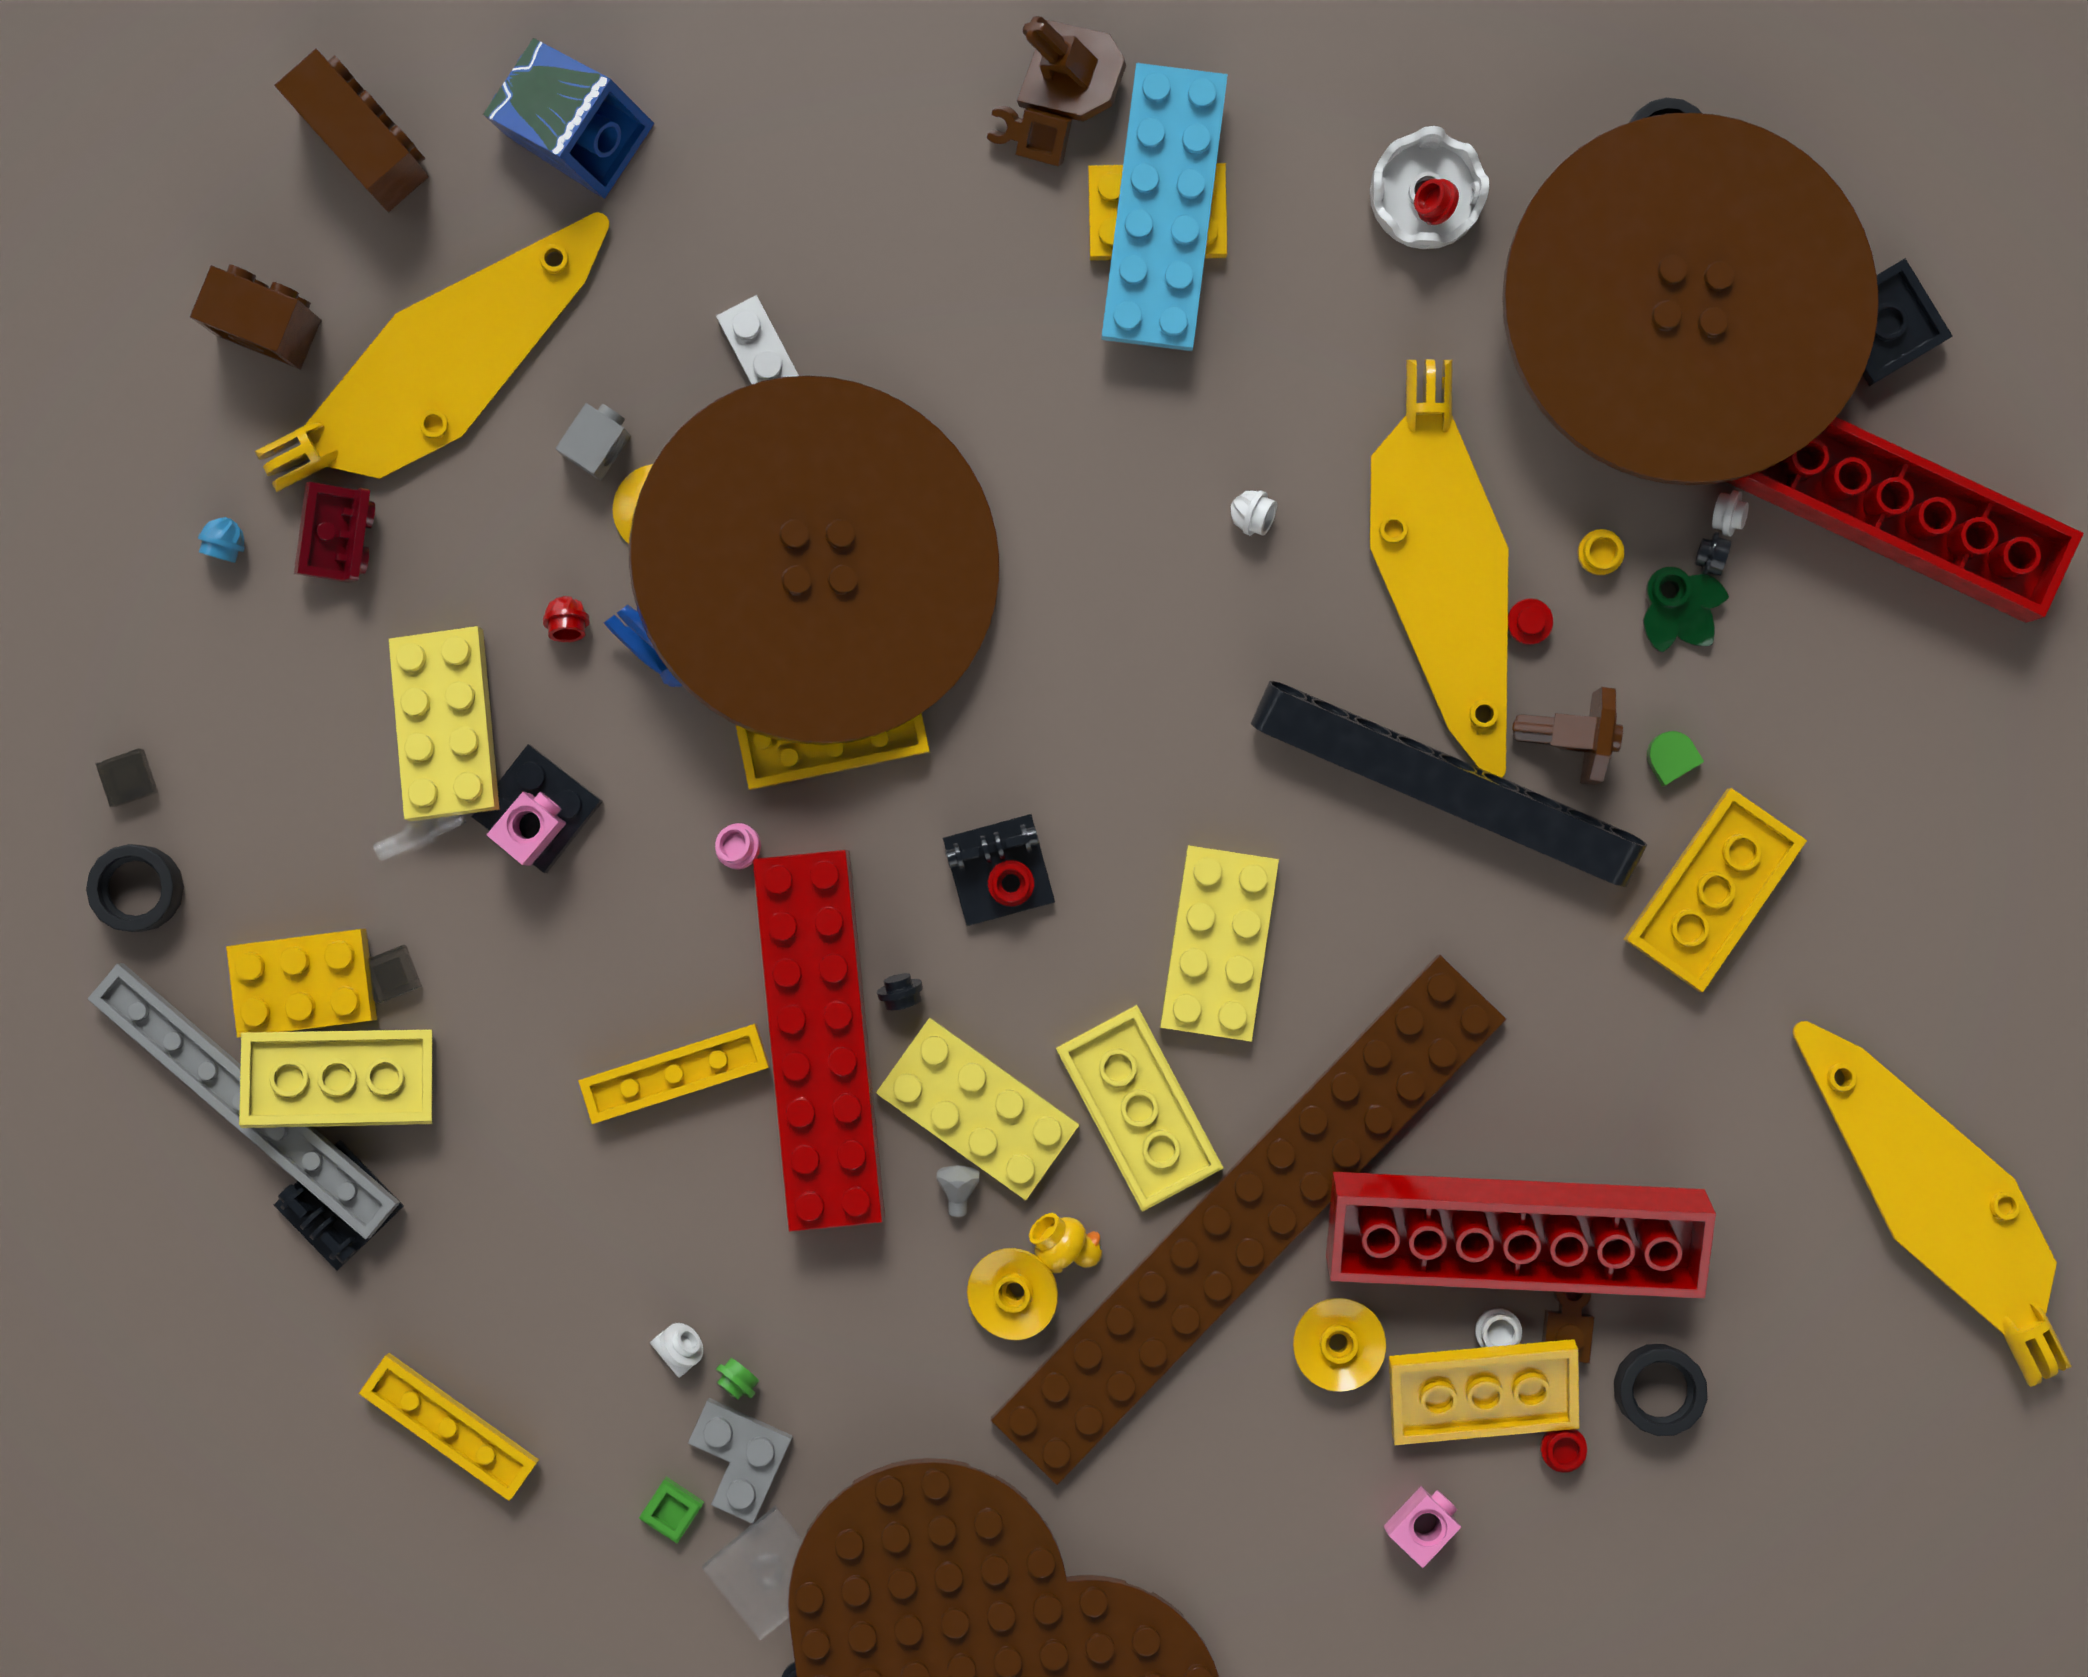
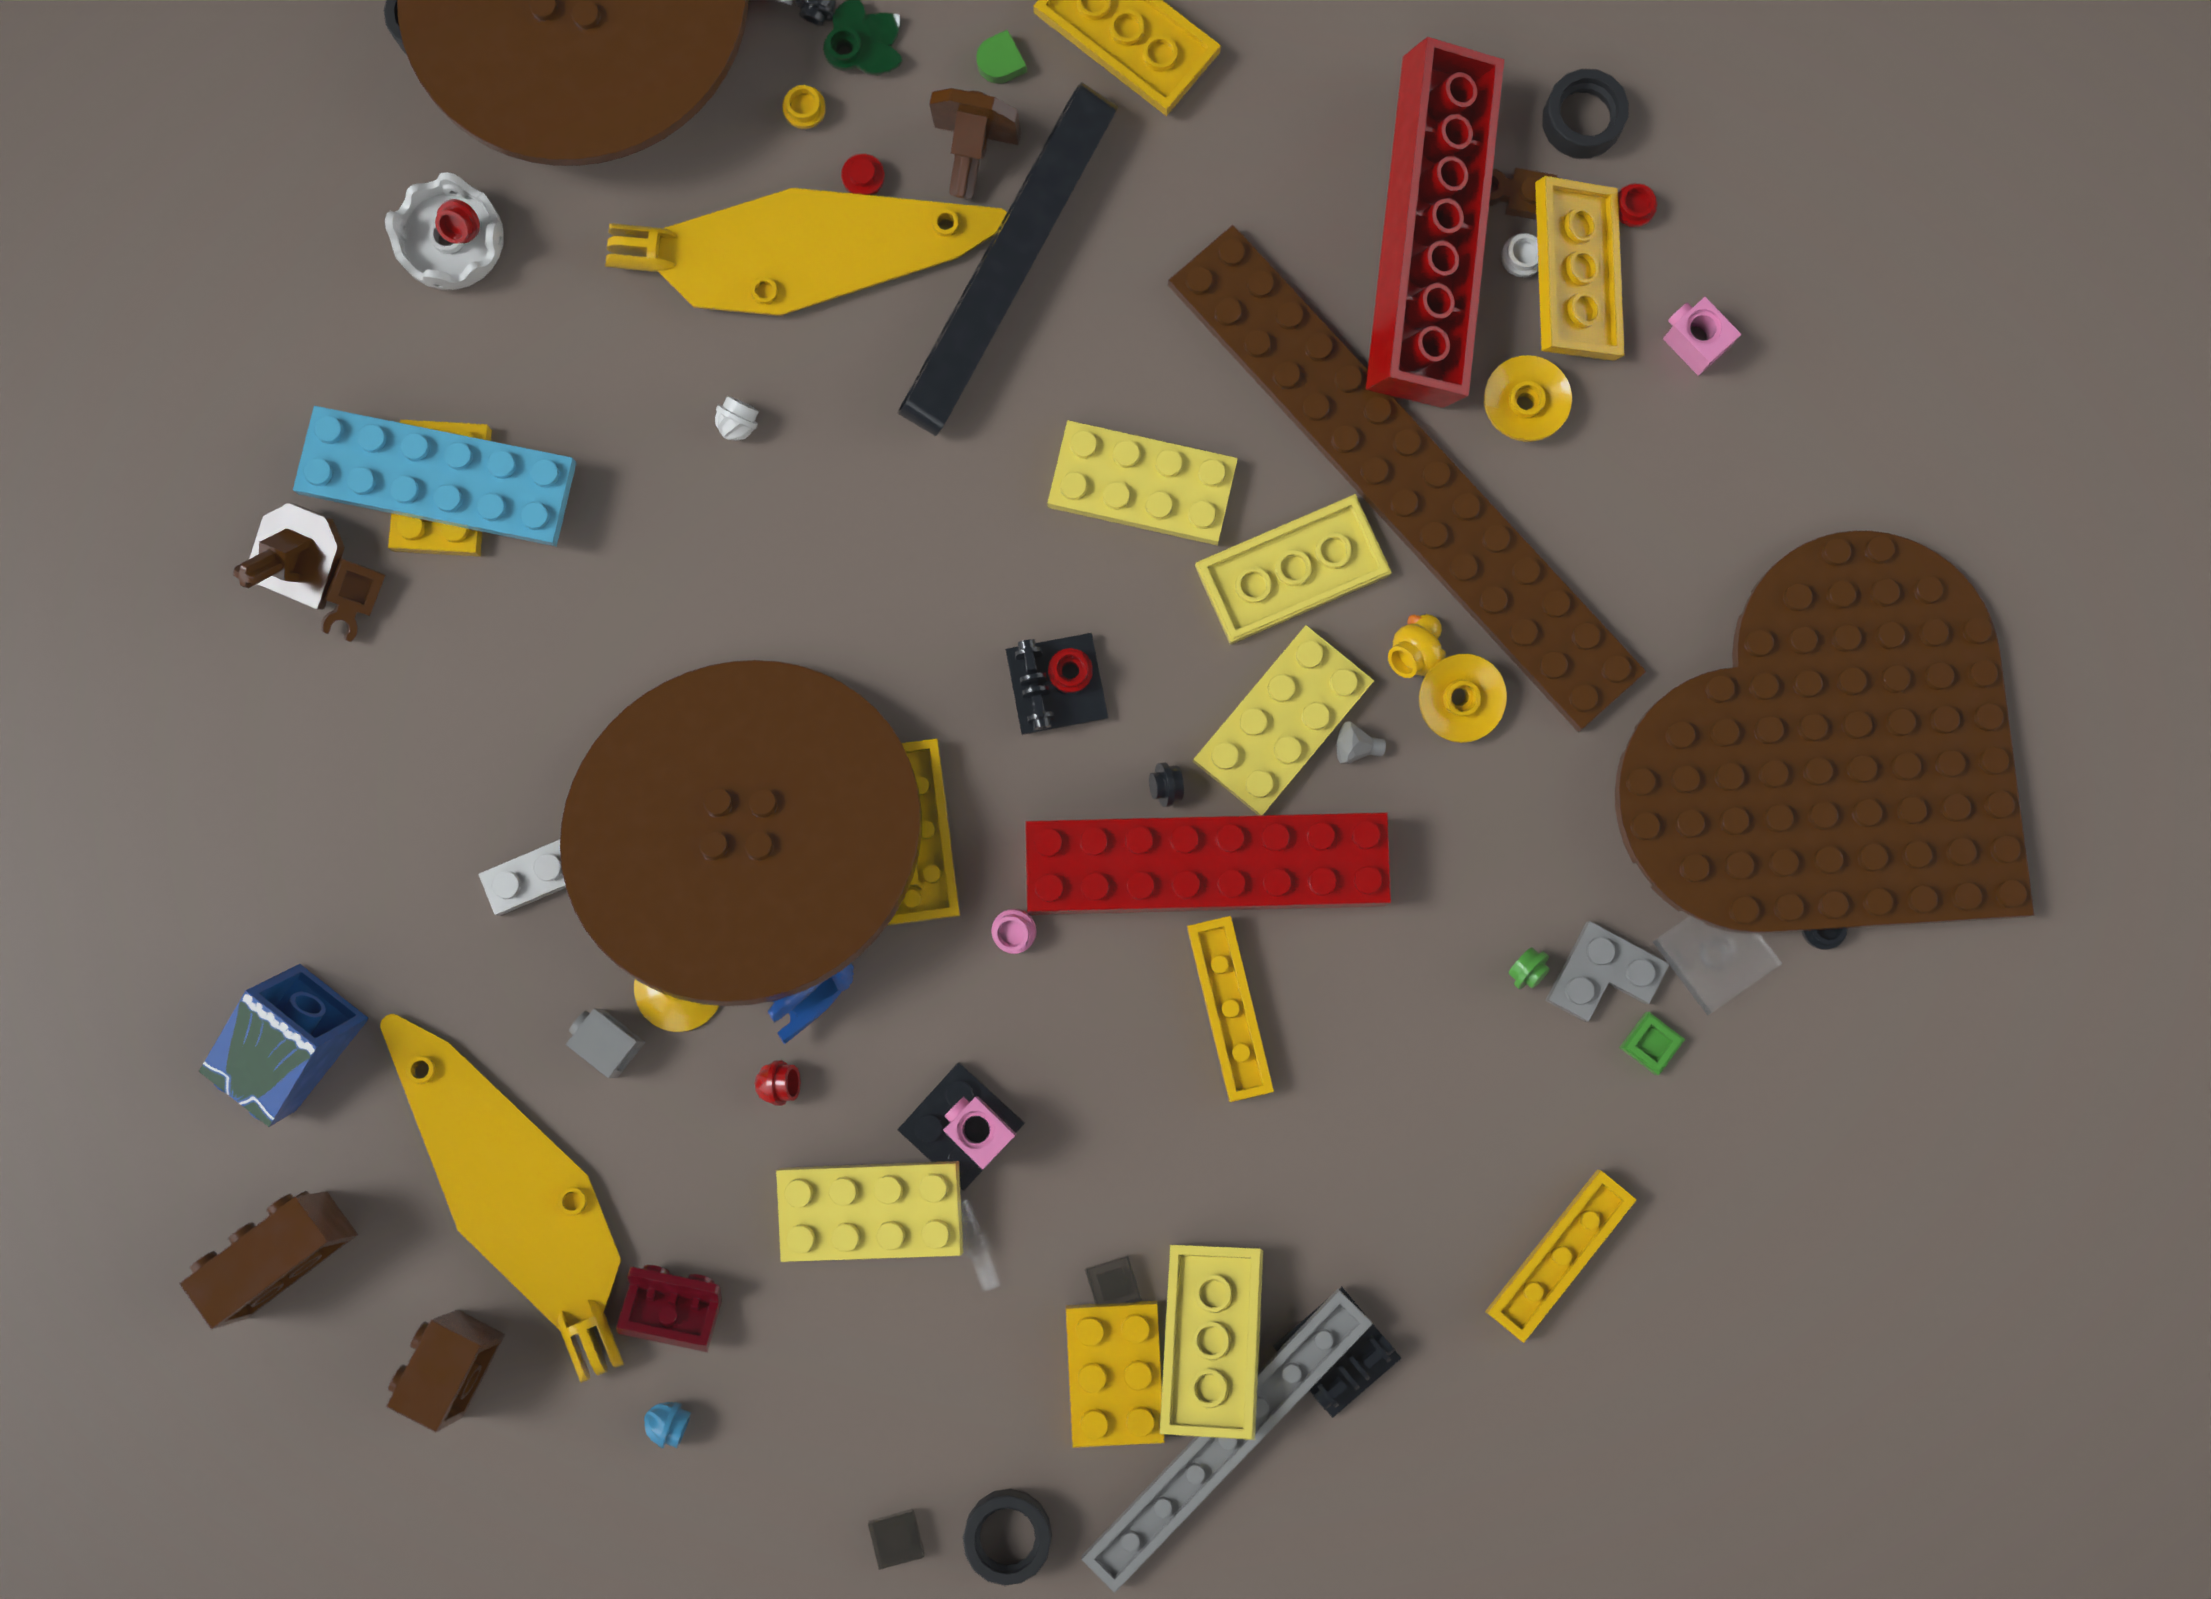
camera: 85 degrees left, 5 degrees down
white plate [649,1323,703,1378] -> none

